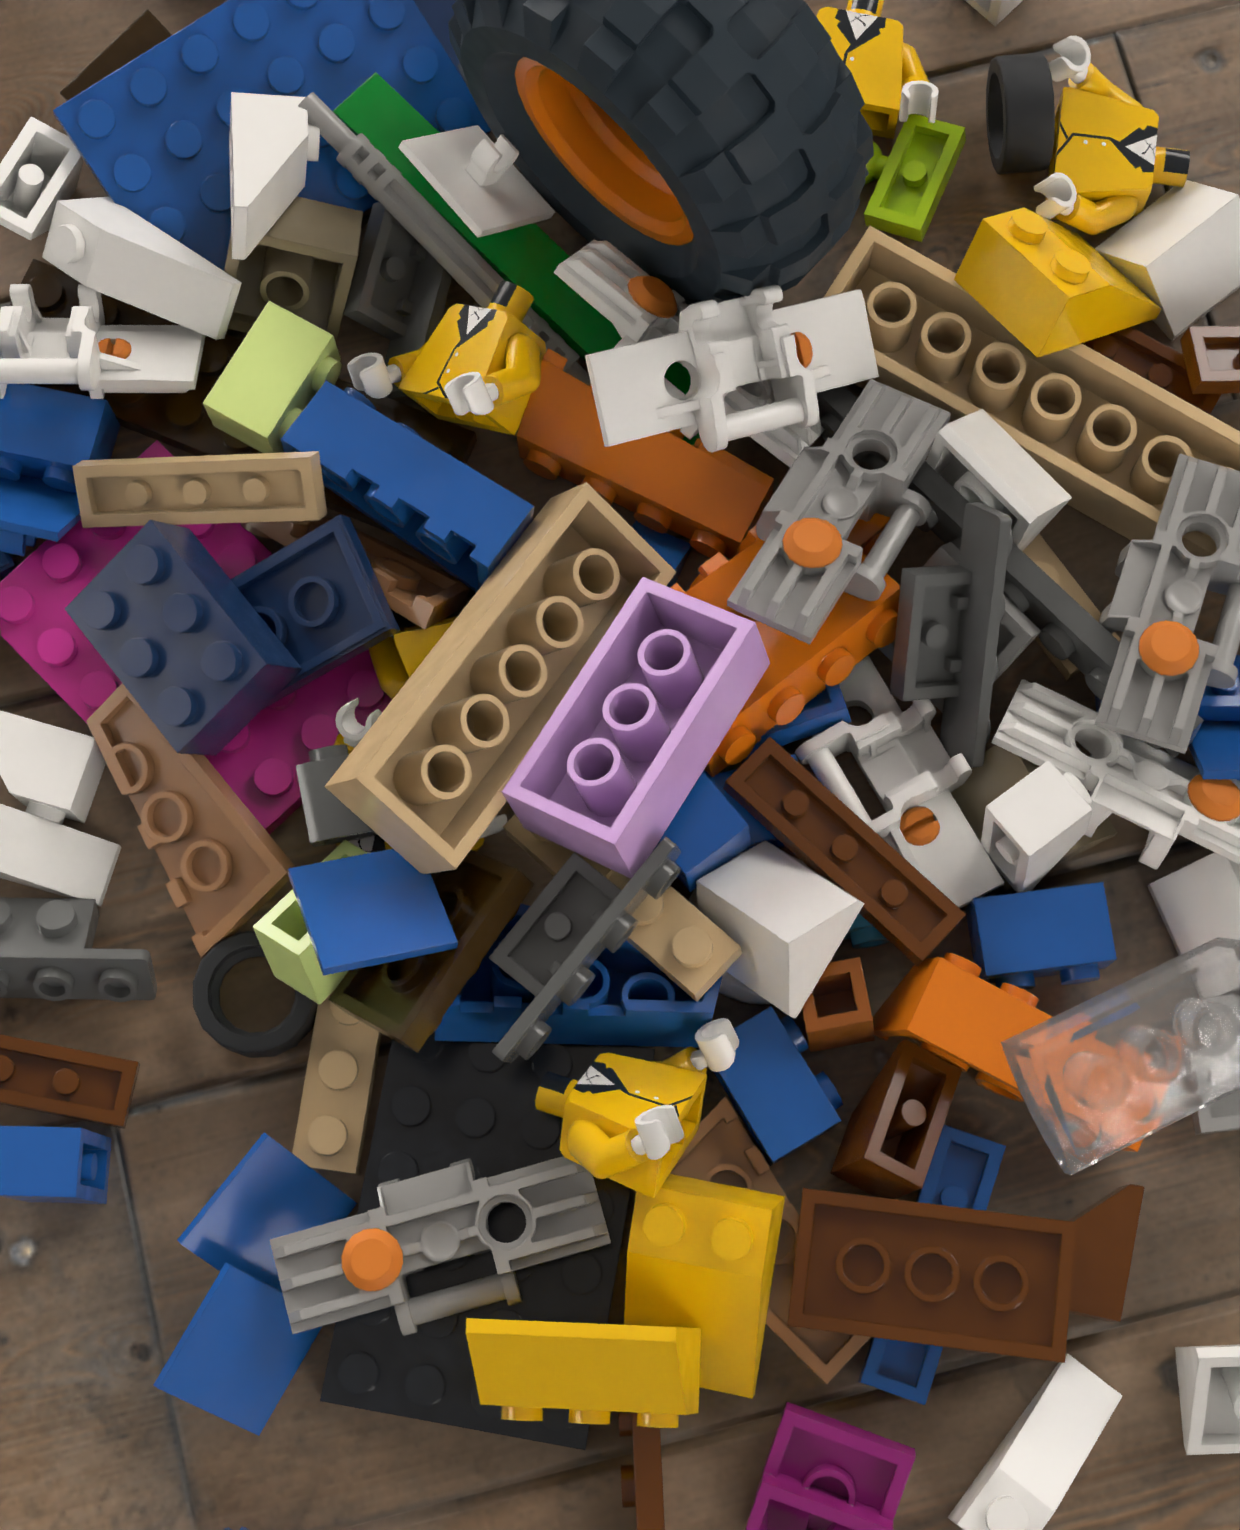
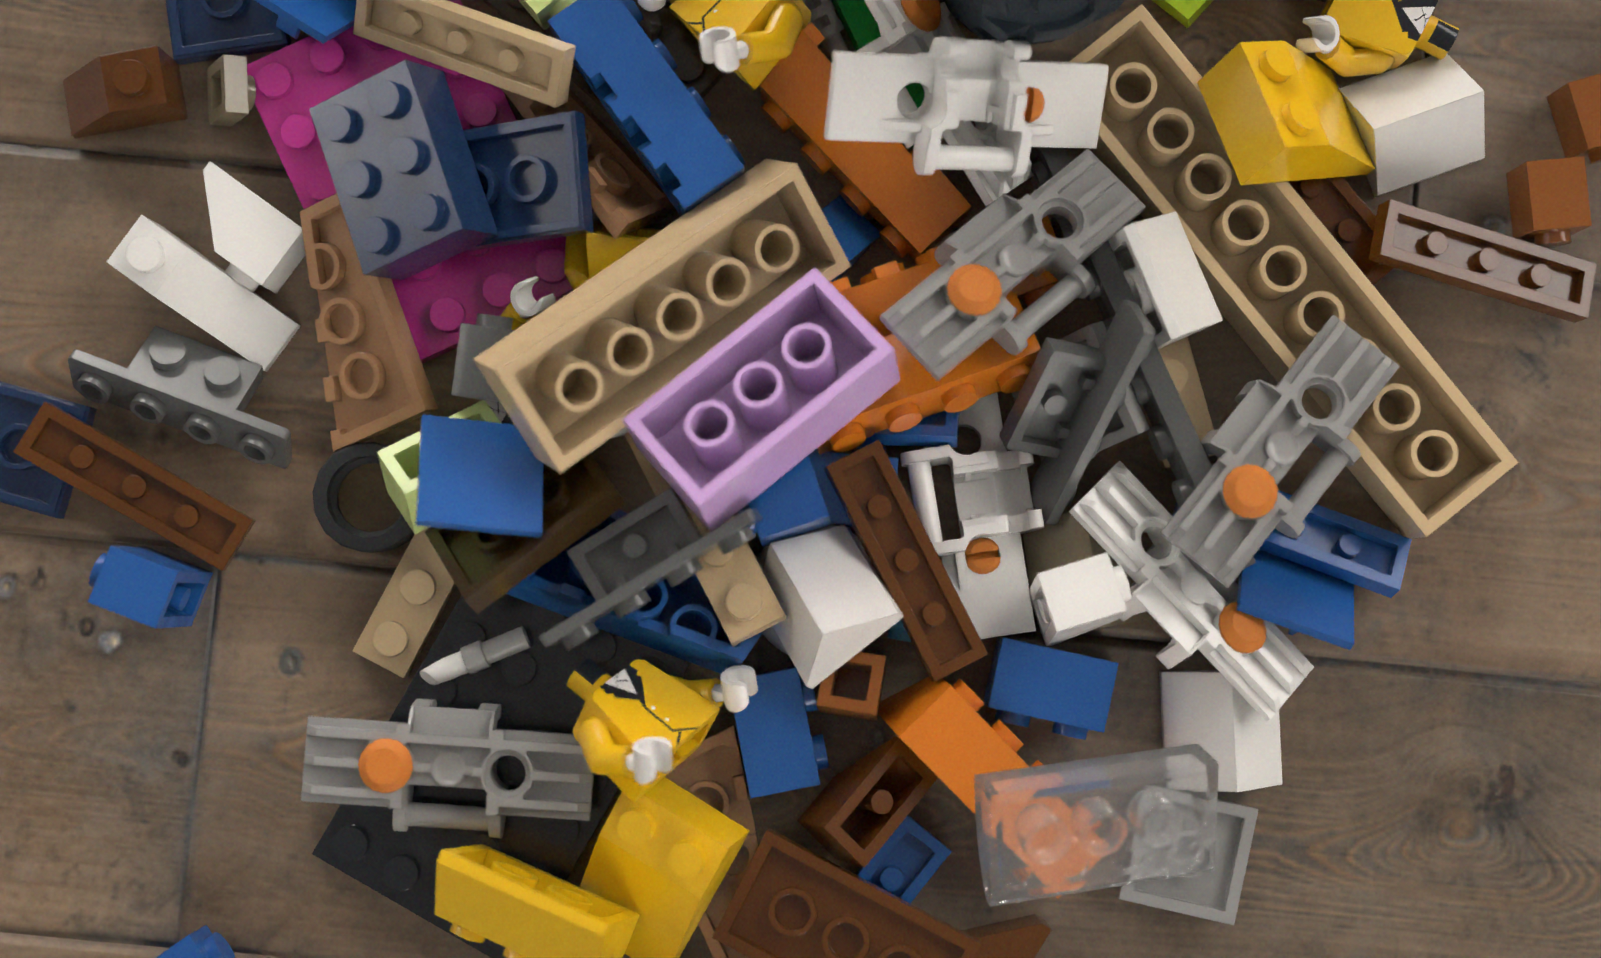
camera: 15 degrees right, 10 degrees up
blue piece [154,1262,322,1436] -> none
blue piece [177,1132,357,1291] -> none
none -> light grey piece [419,626,531,685]

